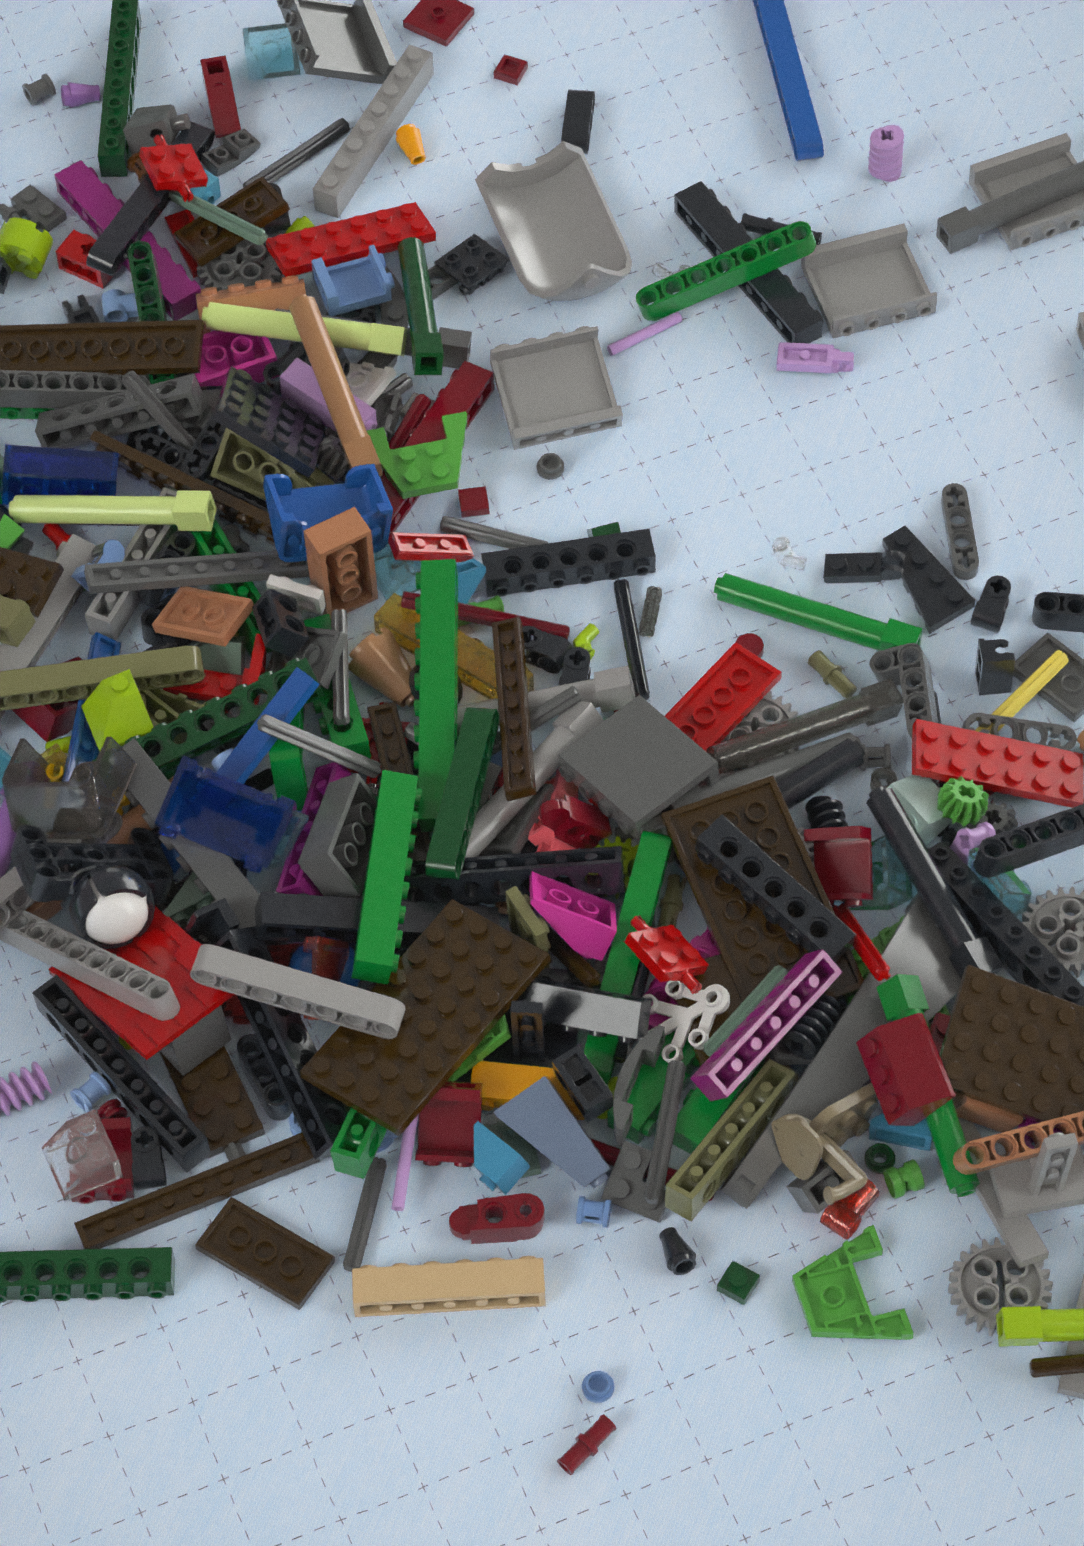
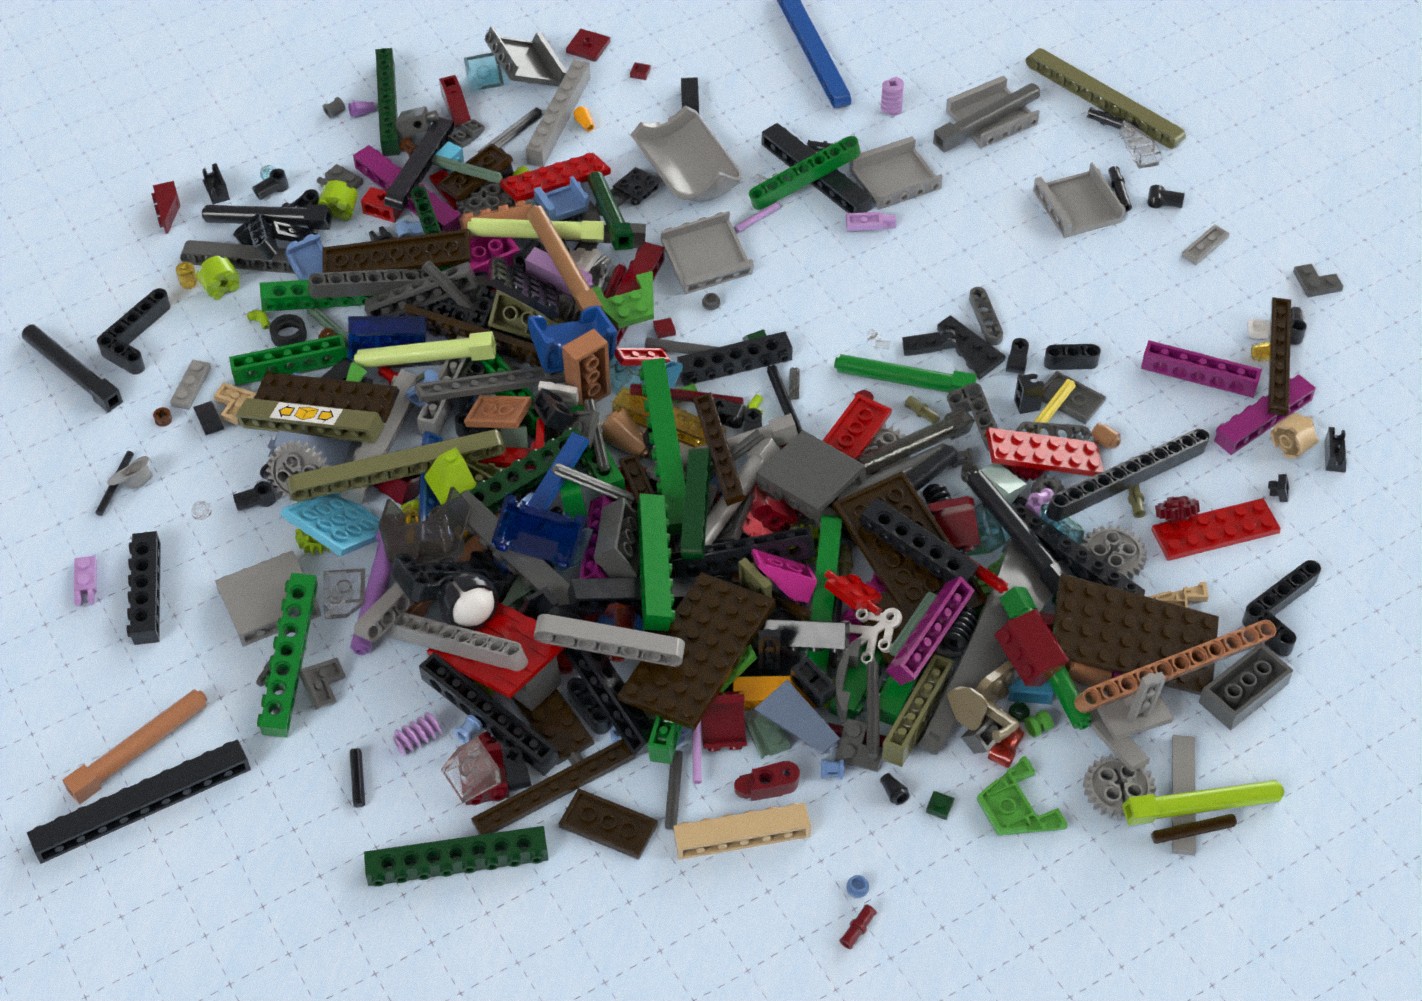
camera: 10 degrees left, 5 degrees down
red plate [139,134,208,202] -> none
dark azure slope [473,1121,530,1195] -> none
bright green gear [937,776,989,828] -> none

